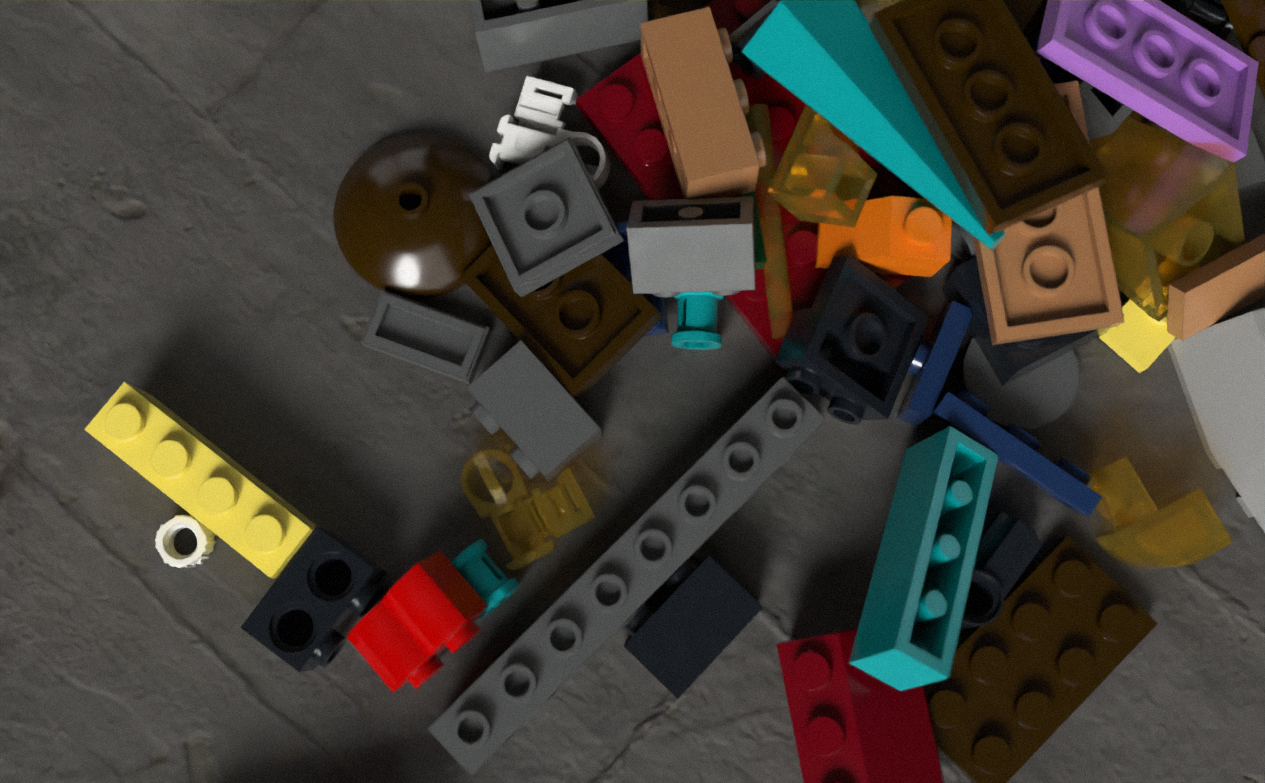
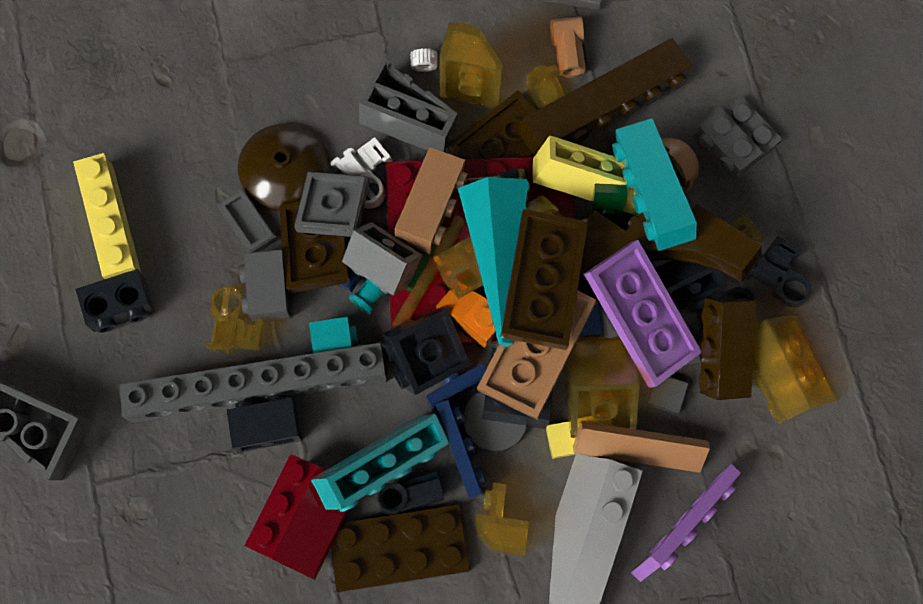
camera: 30 degrees right, 5 degrees down
white axle [155,515,216,568] -> none
red brick [347,551,488,693] -> none
teal bush [451,539,520,620] -> none
none -> teal brick [309,317,359,353]

